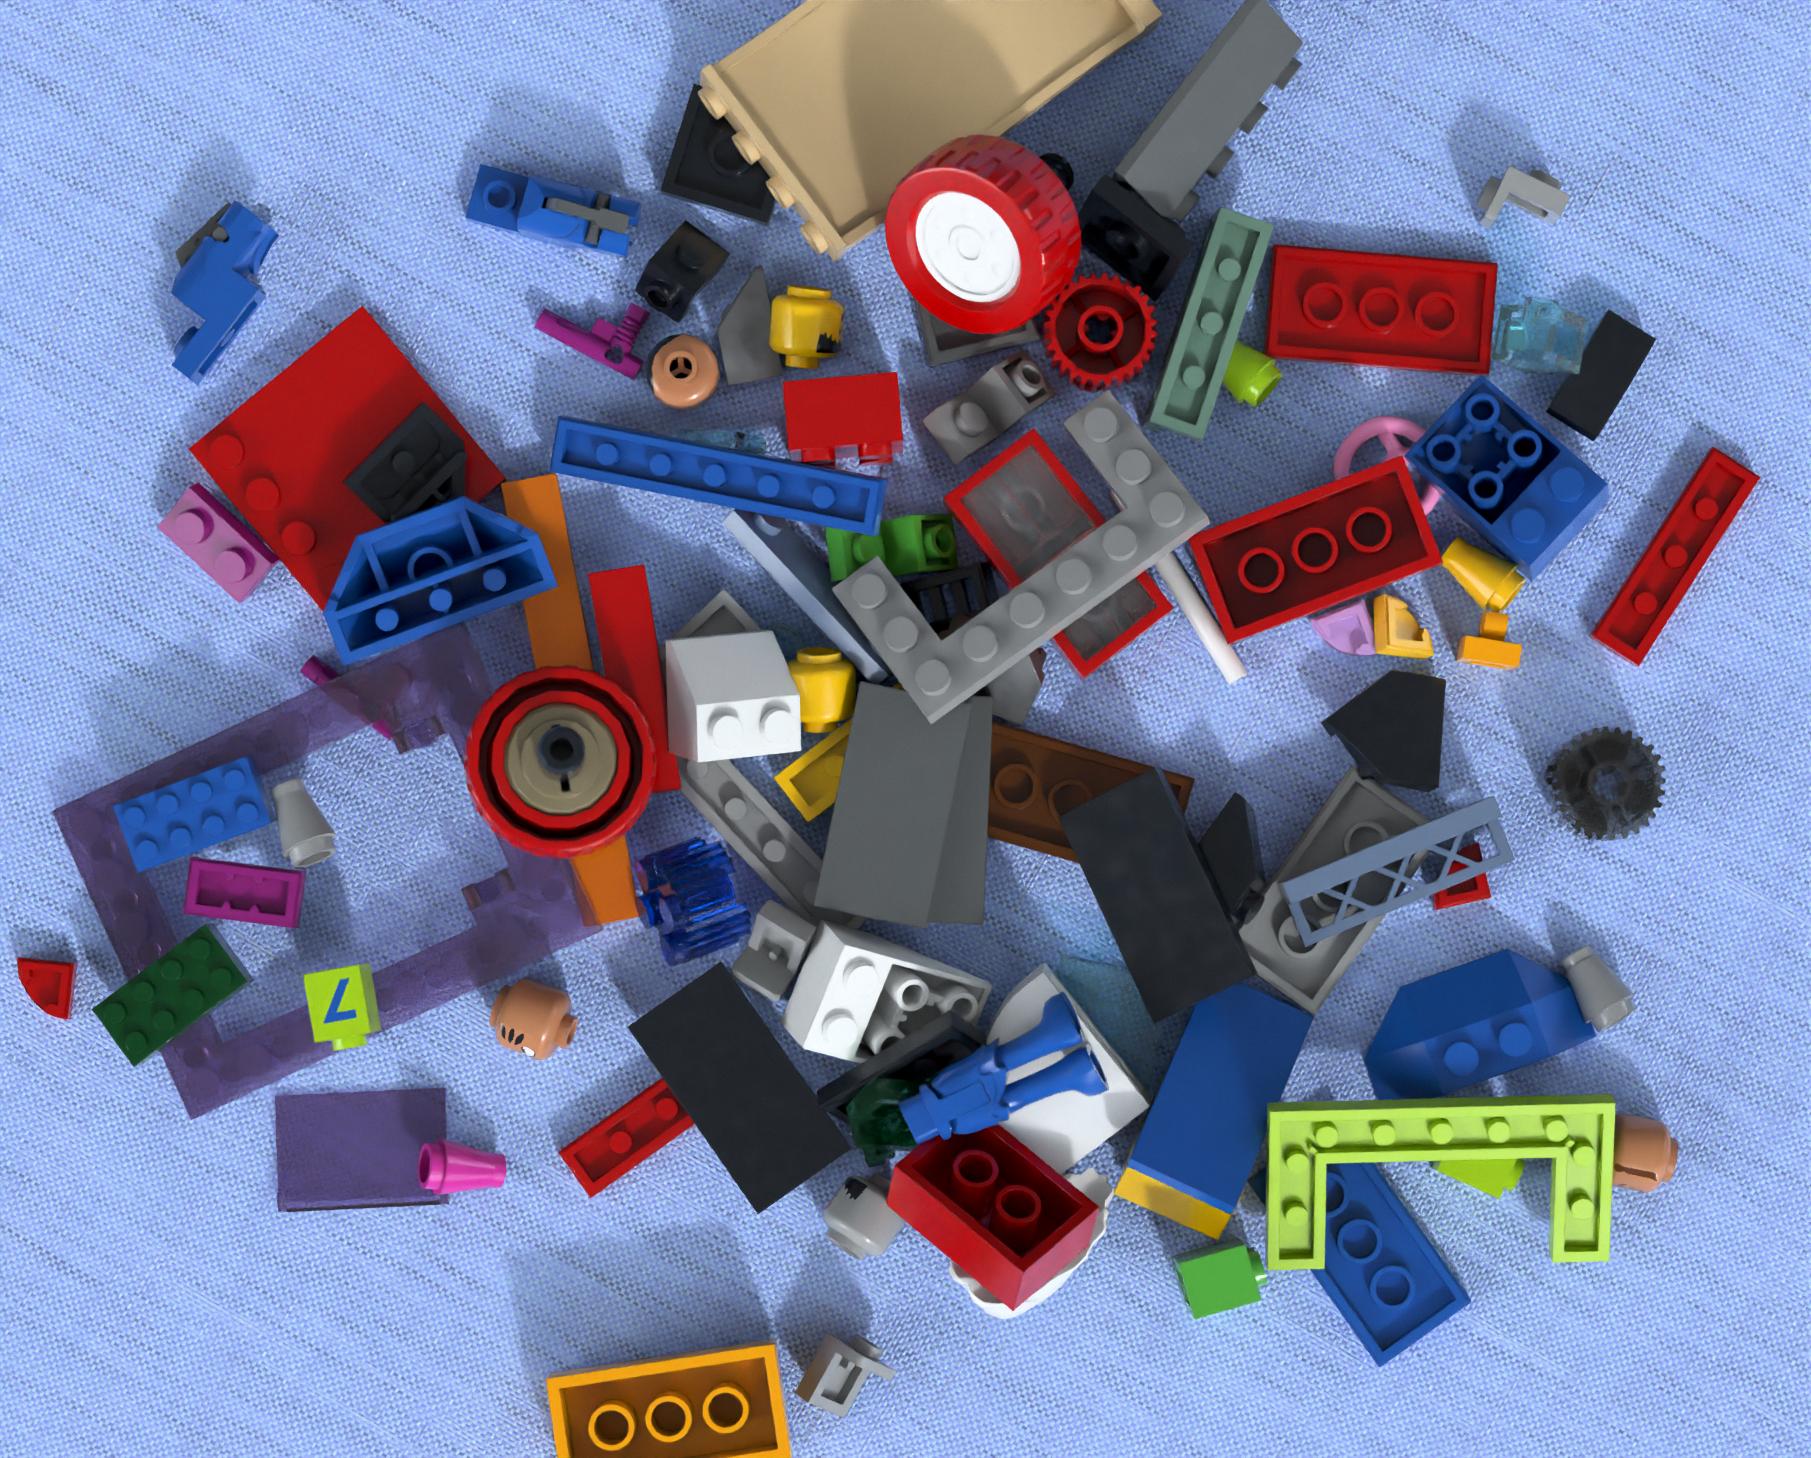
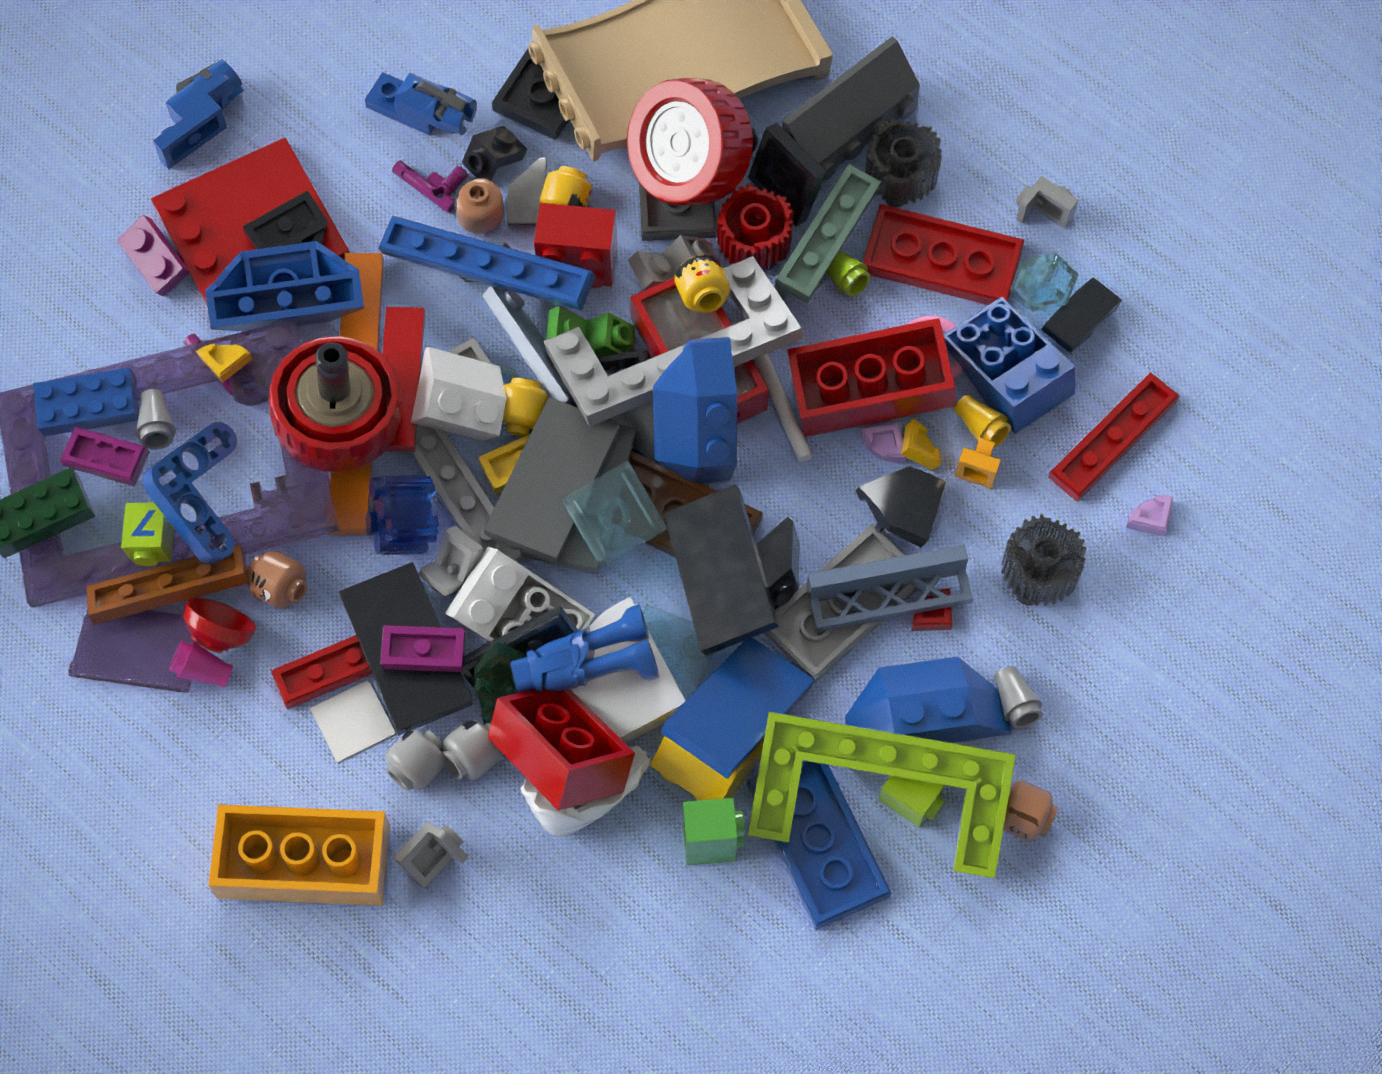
camera: 10 degrees right, 20 degrees down
none -> dark orange plate [86,544,249,625]
none -> blue beam [142,422,237,565]
none -> red piece [183,597,256,653]
none -> yellow tile [196,344,253,383]
none -> white sticker [310,680,396,762]
none -> magenta plate [380,625,466,672]
none -> light grey head [385,730,446,791]
none -> clear light blue plate [561,460,668,568]
none -> blue wedge [653,337,737,483]
none -> yellow head [674,255,730,313]
none -> clear smoke brick [865,118,942,207]
none -> lavender tile [1126,495,1174,536]

